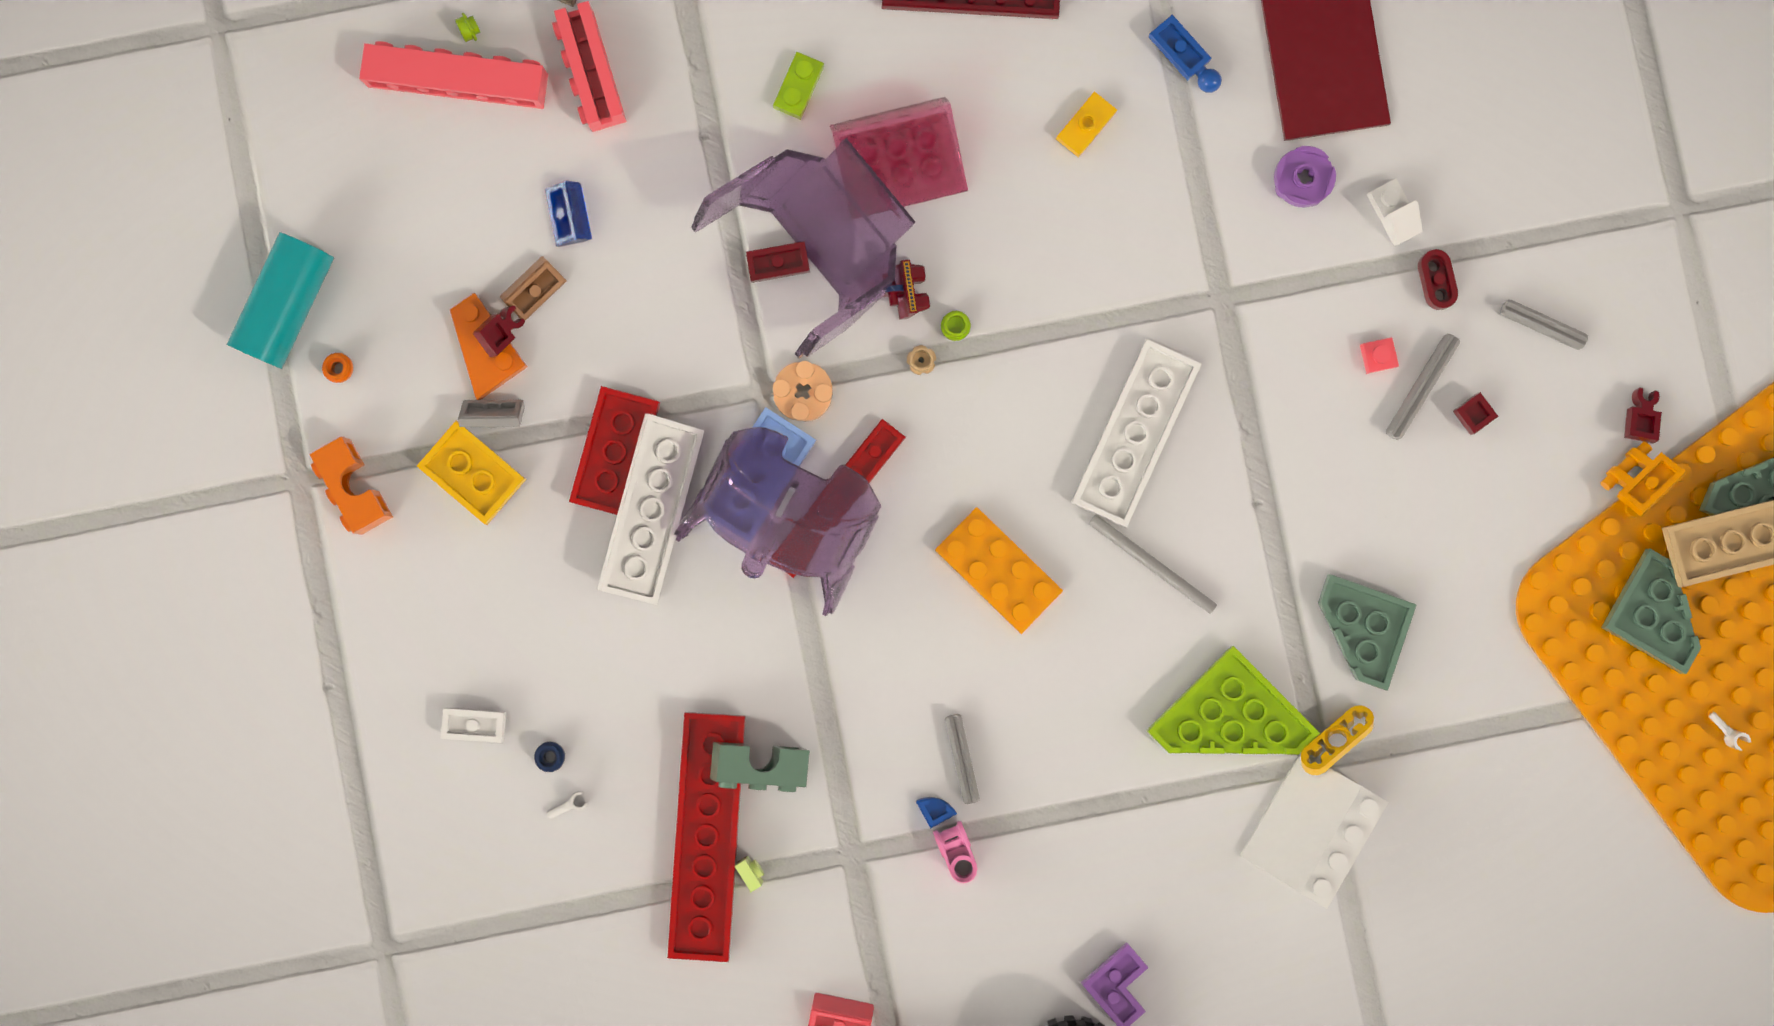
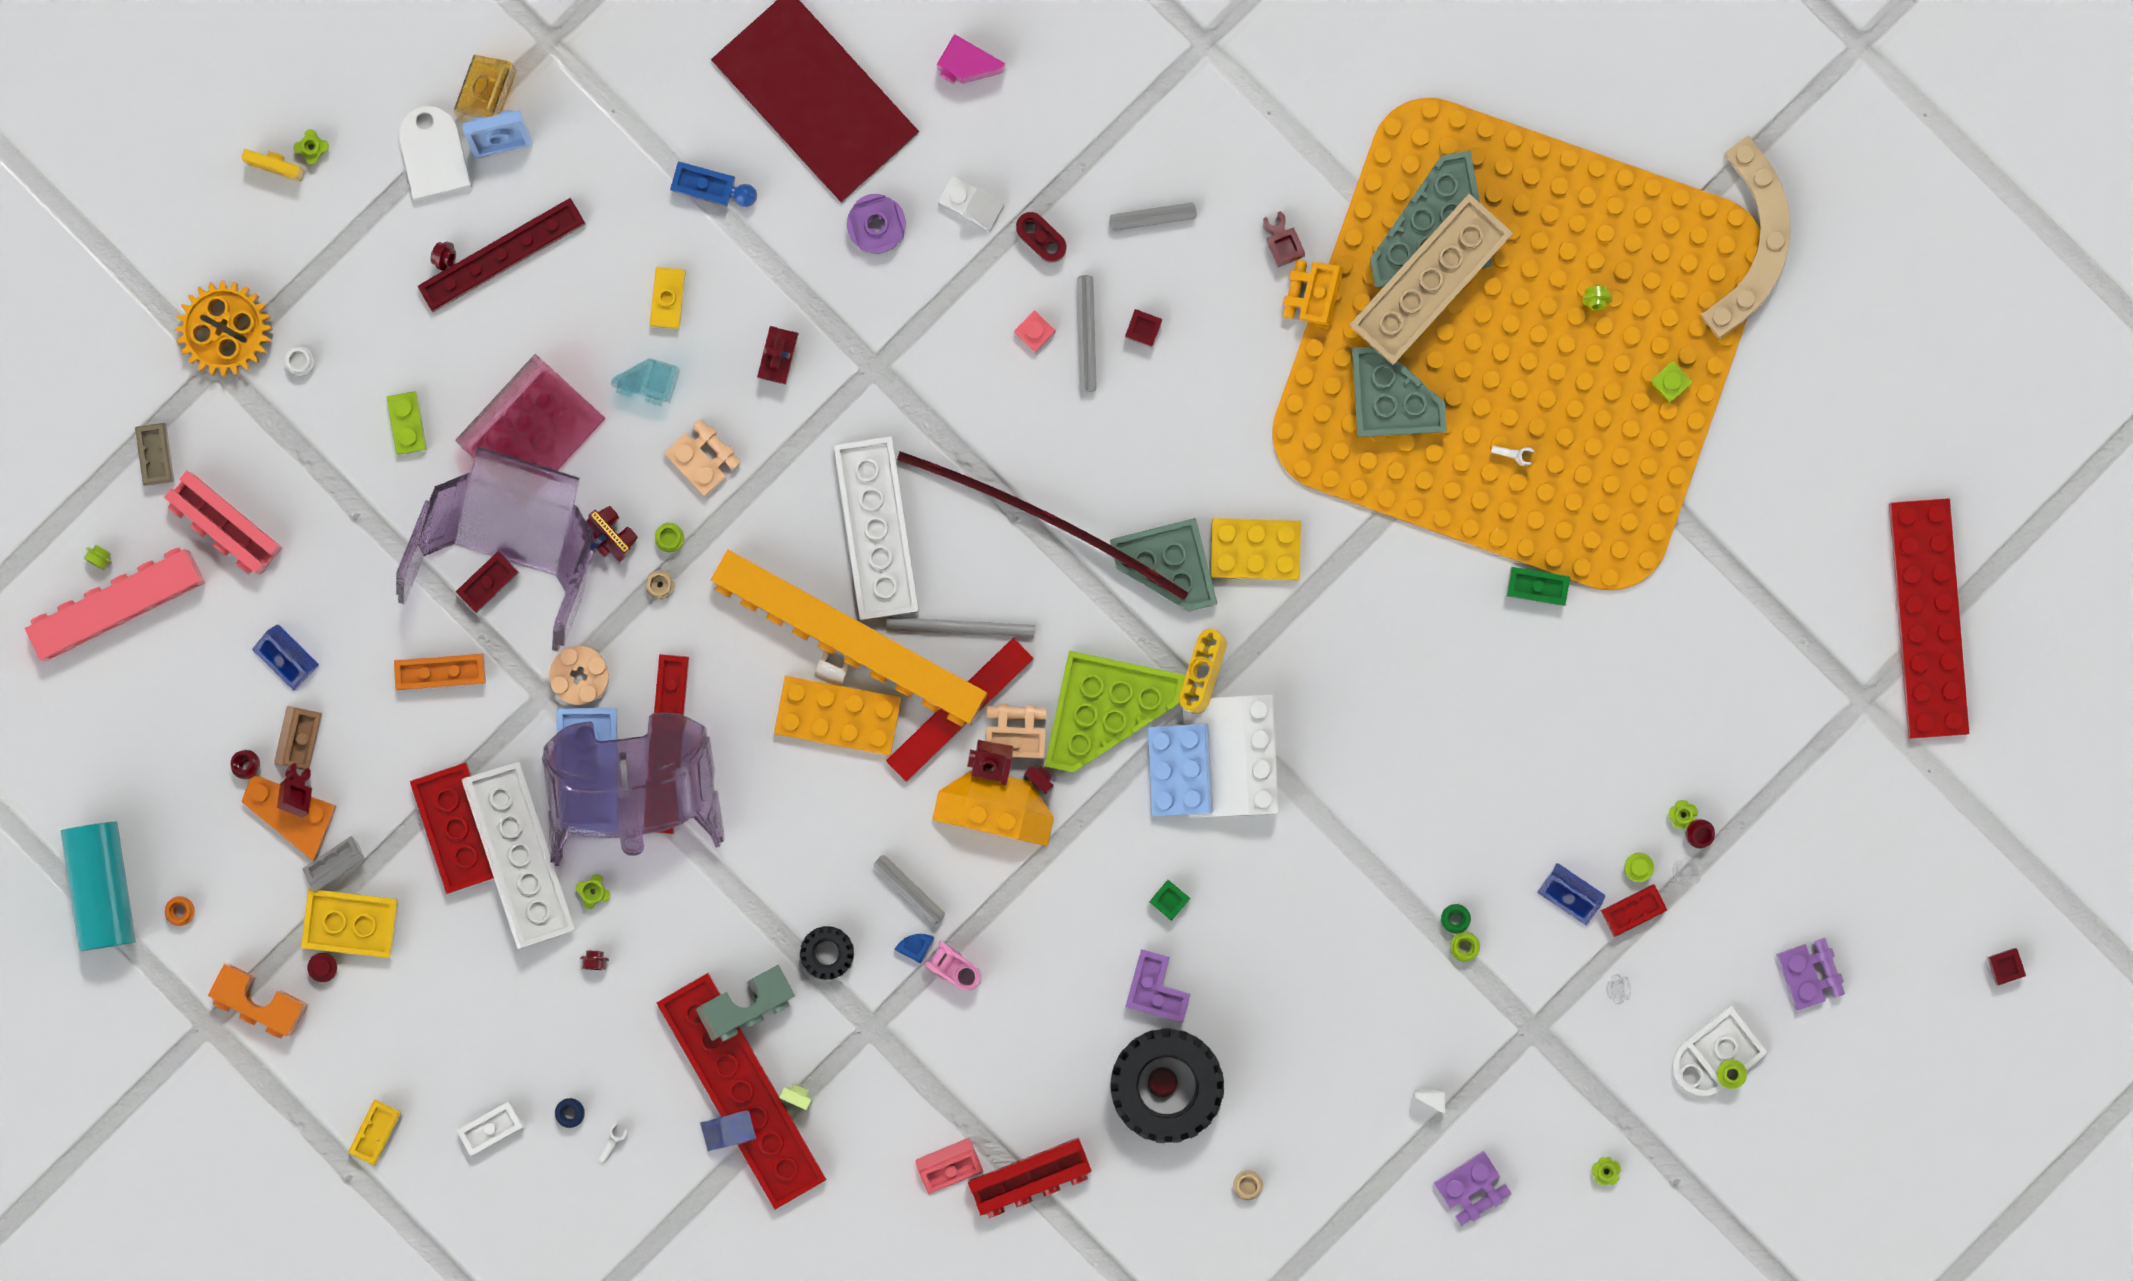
camera: 35 degrees left, 0 degrees up
none -> dark red plate [230,750,260,779]
none -> dark red plate [307,953,338,982]
none -> yellow plate [348,1099,402,1166]
none -> orange plate [394,654,486,690]
none -> lime plate [576,874,610,909]
none -> dark red plate [580,950,609,970]
none -> clear light blue slope [611,358,680,406]
none -> light nougat plate [664,419,741,497]
none -> clear blue slope [700,1110,756,1151]
none -> light orange brick [710,549,988,727]
none -> dark red hips [757,326,799,385]
none -> black tyre [800,926,854,980]
none -> white slope [815,650,851,686]
none -> red tile [886,637,1034,782]
none -> dark red piece [896,451,1188,600]
none -> light orange wedge [932,770,1054,846]
none -> dark pink slope [936,34,1006,84]
none -> dark red brick [967,740,1013,785]
none -> light nougat plate [986,704,1046,759]
none -> dark red plate [1024,765,1054,794]
none -> light blue plate [1148,724,1212,816]
none -> green plate [1149,879,1191,921]
none -> yellow plate [1210,518,1301,581]
none -> green plate [1506,567,1570,606]

